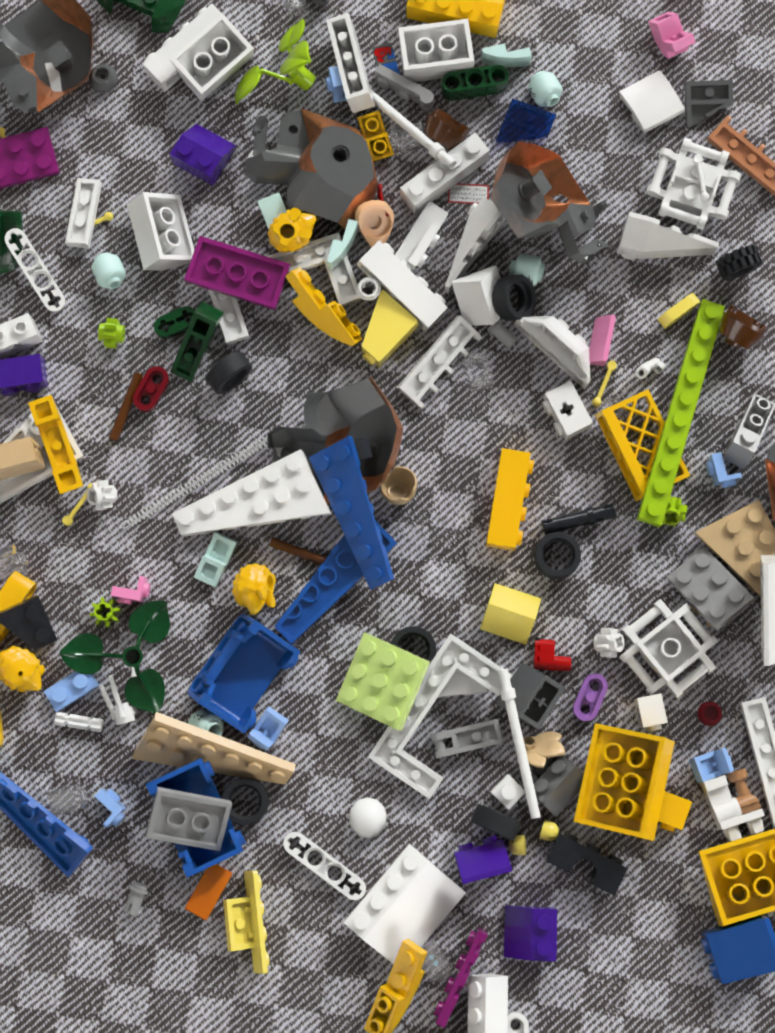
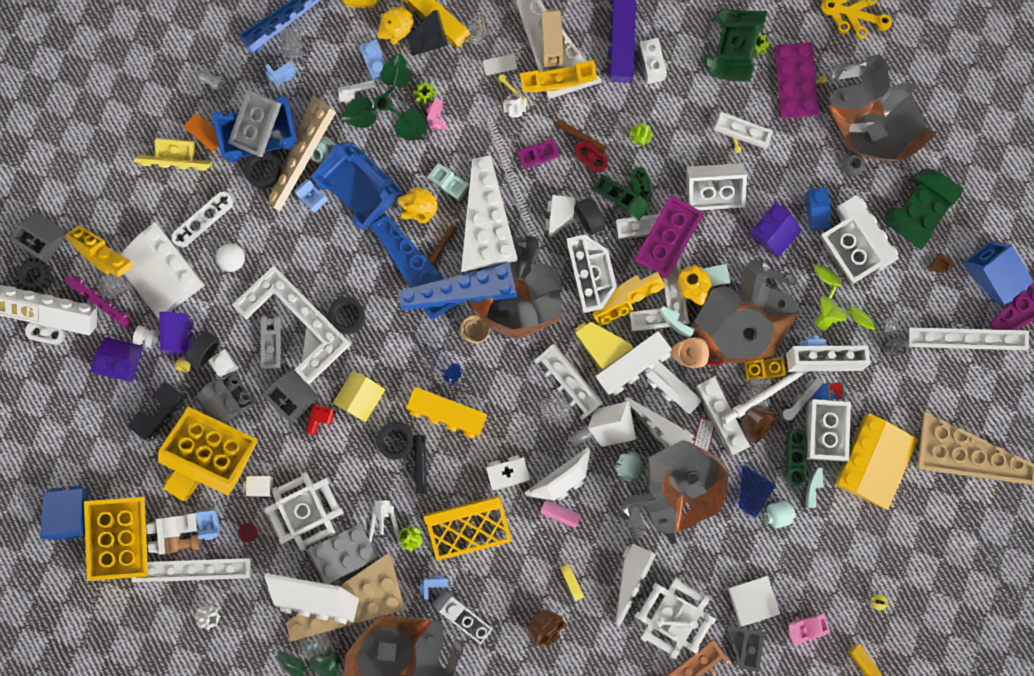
camera: 100 degrees right, 0 degrees up
white beam [5,228,65,312] -> none
white axle [54,712,104,732] -> none
light aqua head [91,252,126,289] -> none
yellowish green plate [336,632,430,731] -> none
white cone [357,277,381,301] -> none
black tyre [492,274,536,321] -> none
white bar [498,668,541,819] -> none
tan plate [523,731,565,768] -> none
light yellow hinge [539,819,559,841] -> none
medium lavender plate [573,673,608,721] -> none
light yellow hinge [592,361,617,407] -> none
white gear [594,628,624,658] -> none
white arm [635,358,666,379] -> none
lime plate [636,299,725,527] -> none
black tyre [716,245,763,281] -> none
none -> white wheel [133,325,159,349]
none -> white plant [368,501,401,545]
none -> clear blue hinge [441,363,462,387]
none -> white sticker [483,54,517,76]
none -> magenta slope [517,138,561,169]
none -> white slope [545,195,575,237]
none -> white wedge [566,235,617,313]
none -> blue slope [804,187,830,232]

